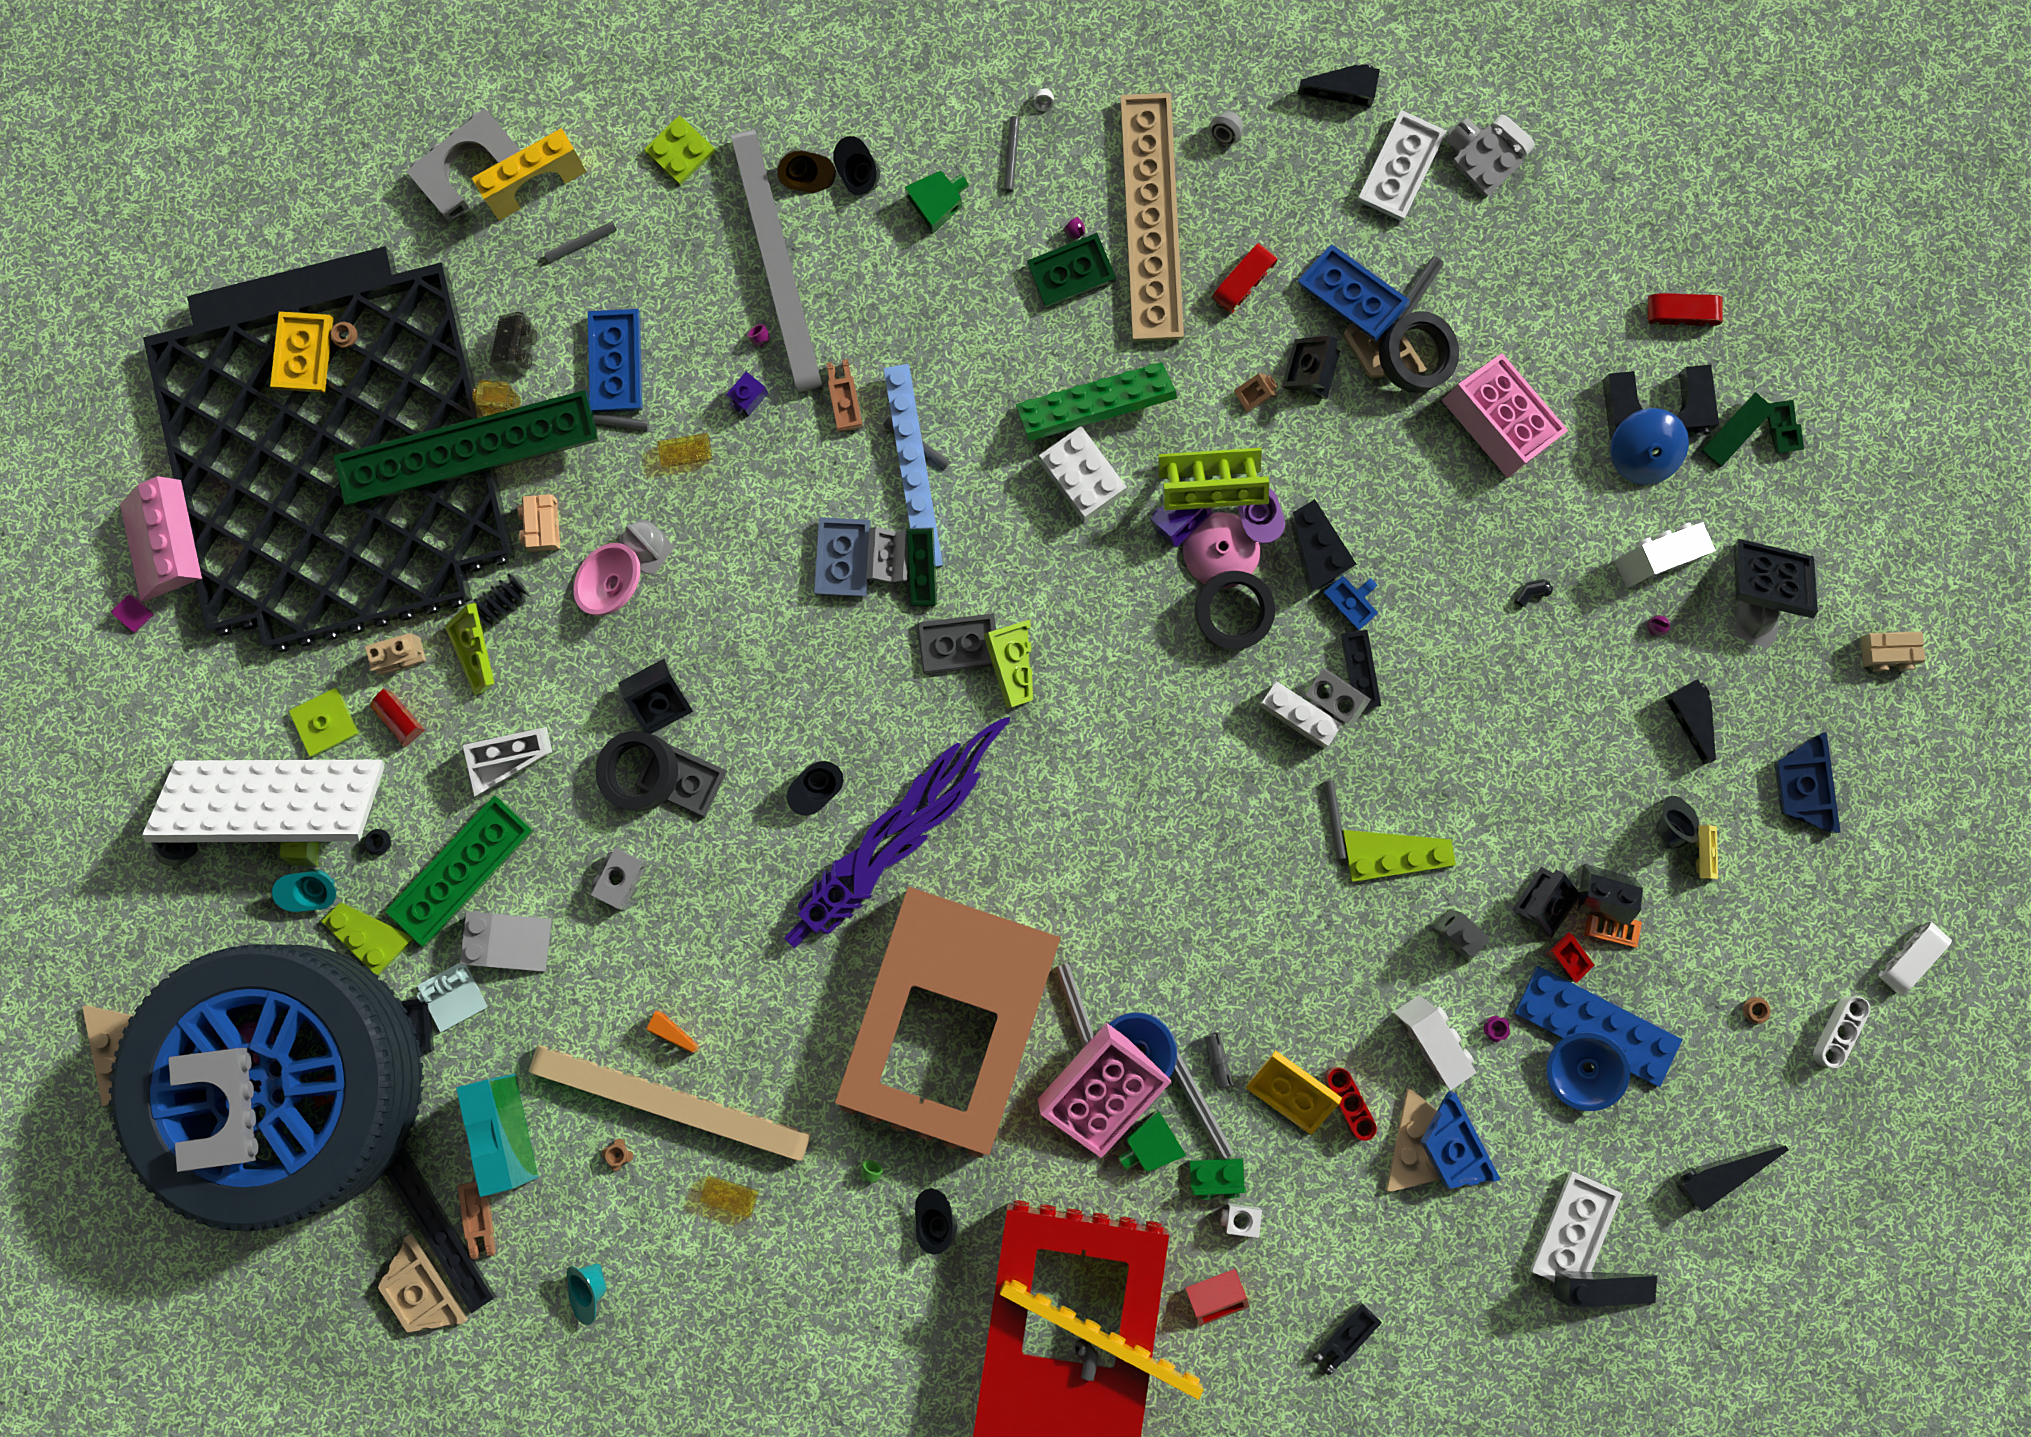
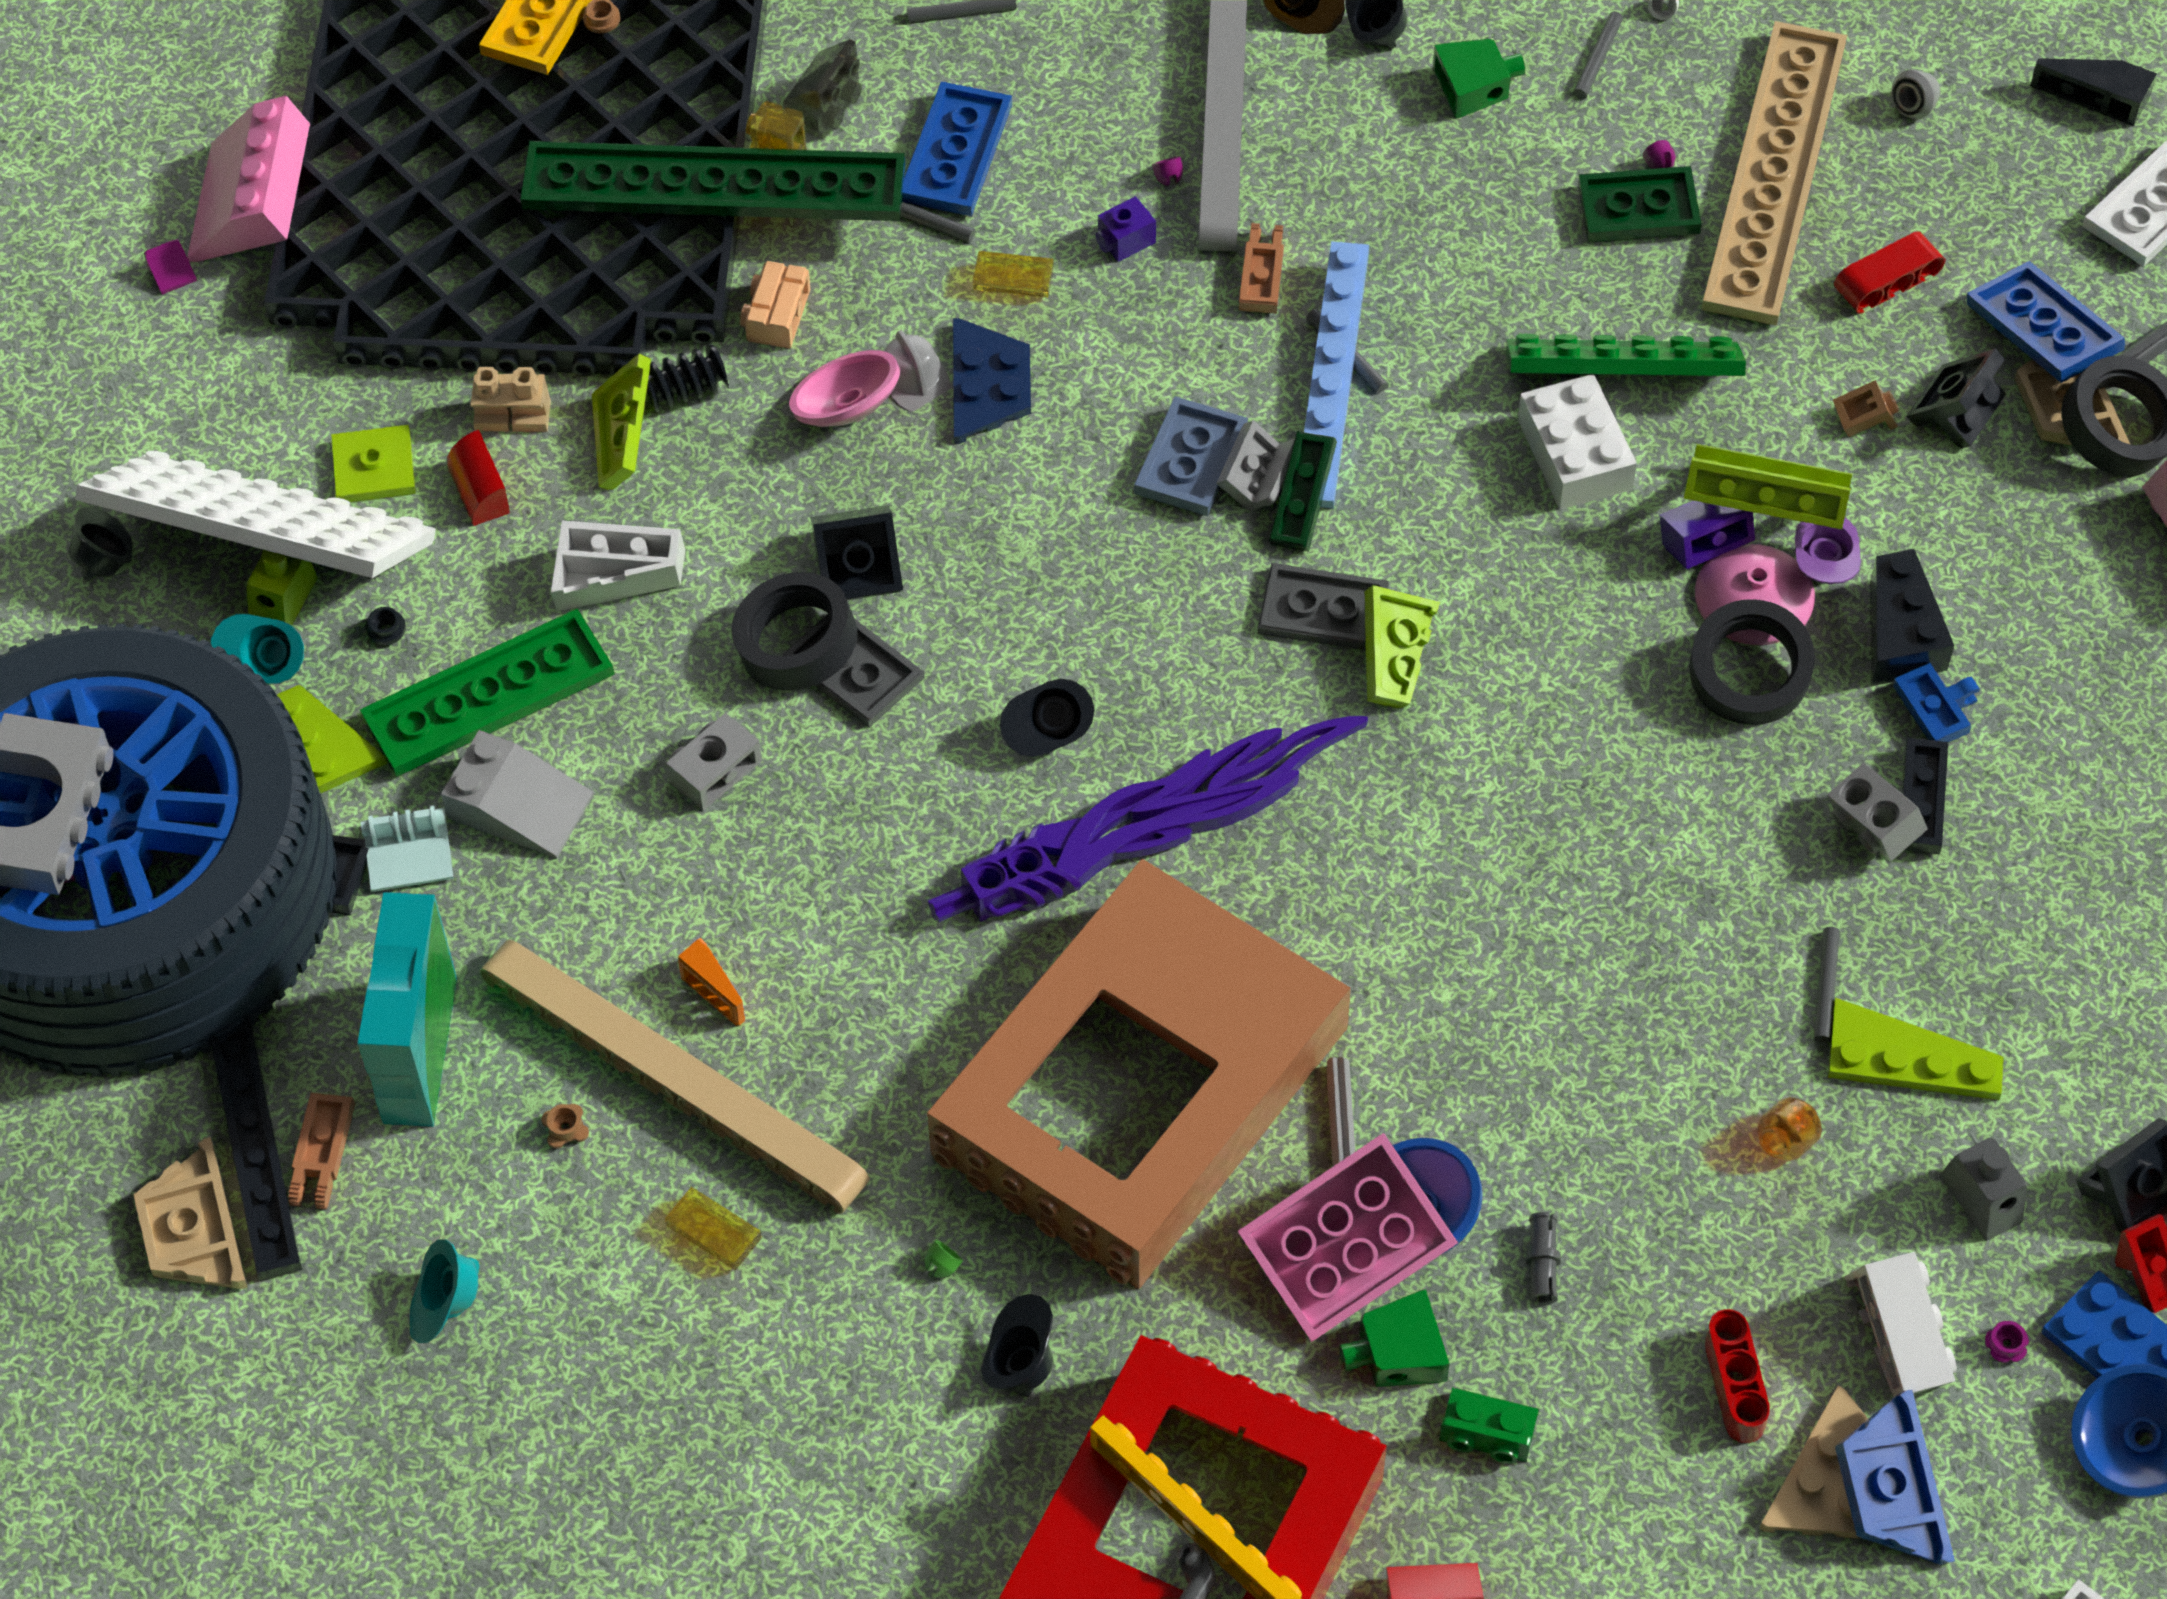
camera: 15 degrees right, 25 degrees down
light grey axle [1153,1014,1233,1159] -> none
white brick [1221,1203,1262,1238] -> none
yellow plate [1246,1050,1342,1135] -> none
white brick [1259,681,1343,749] -> none
none -> dark blue wing [953,318,1031,444]
none -> clear orange head [1757,1097,1822,1161]

